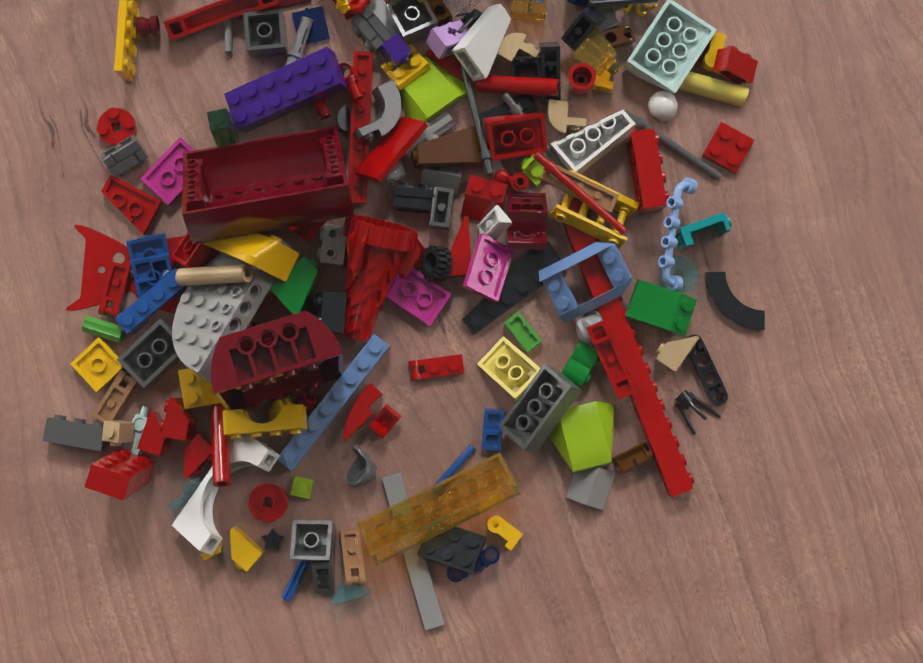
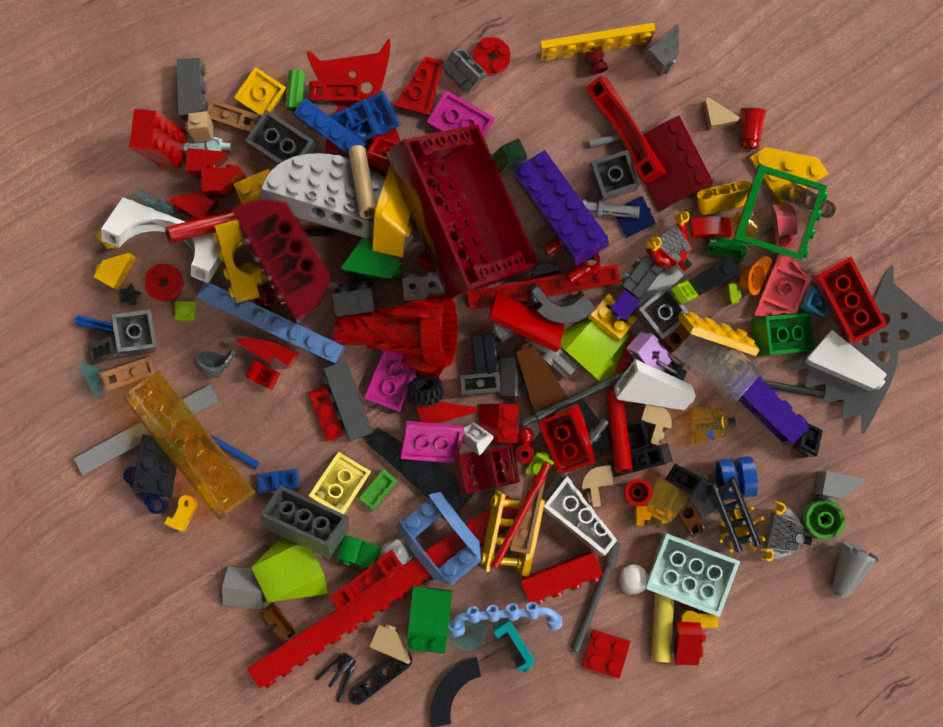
camera: 80 degrees right, 0 degrees up
none -> dark grey brick [322,361,373,441]

